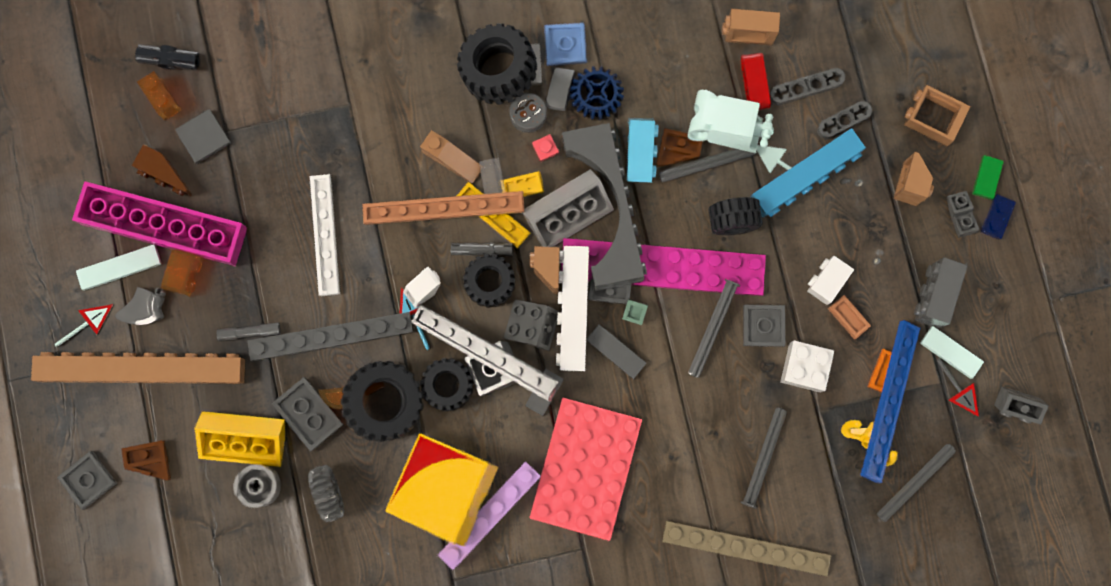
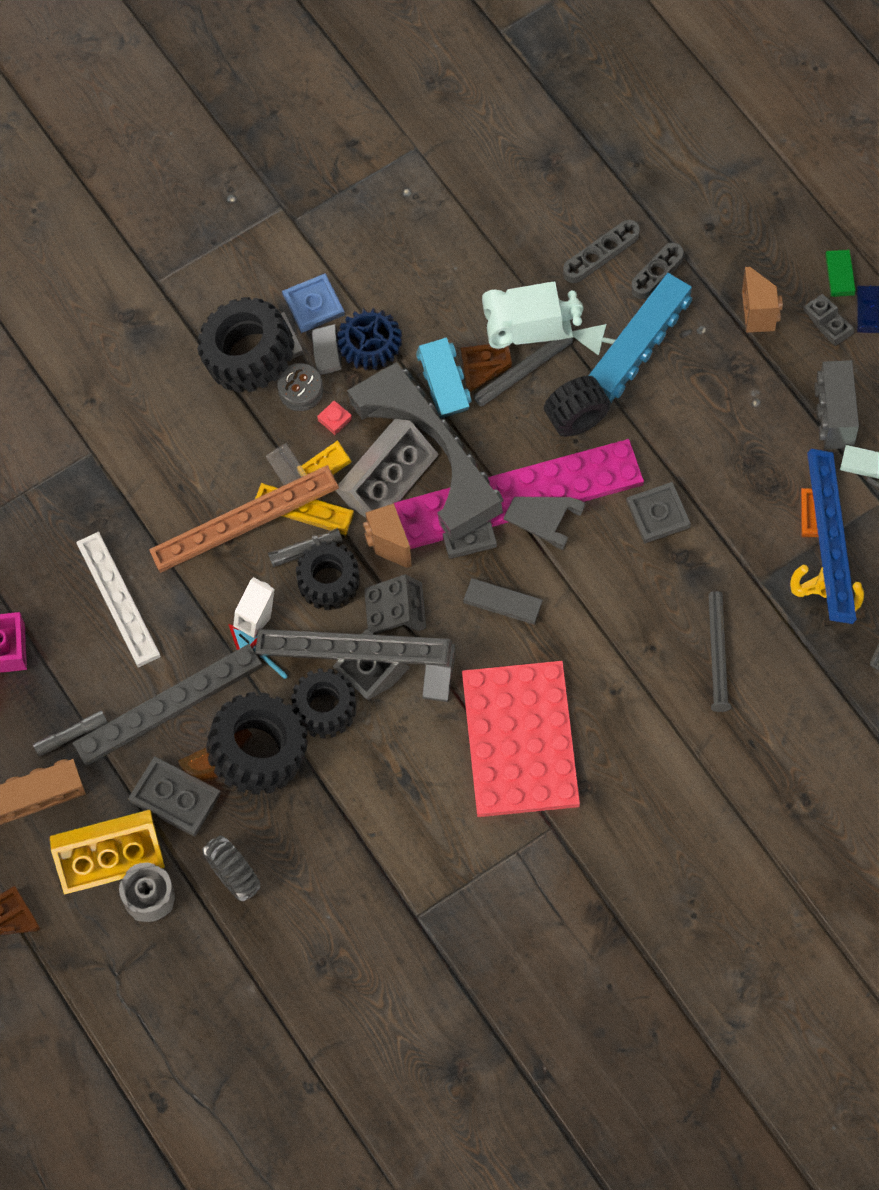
camera: 15 degrees left, 15 degrees down
yellow tile [385,433,498,547] -> none
medium nougat slope [420,130,483,184] -> none
lavender arch [438,462,541,570] -> none
white brick [556,246,589,371] -> none
sand green tile [622,299,648,325] -> none
dark tan plate [662,521,831,576] -> none
dark grey axle [689,279,740,378] -> none
medium nougat window [722,9,780,45] -> none
red beam [741,53,770,110] -> none
white brick [780,341,834,392] -> none
white brick [807,256,854,305] -> none
nougat tile [828,295,871,340] -> none
medium nougat window [904,85,971,146] -> none
none -> dark grey flag [503,497,586,550]

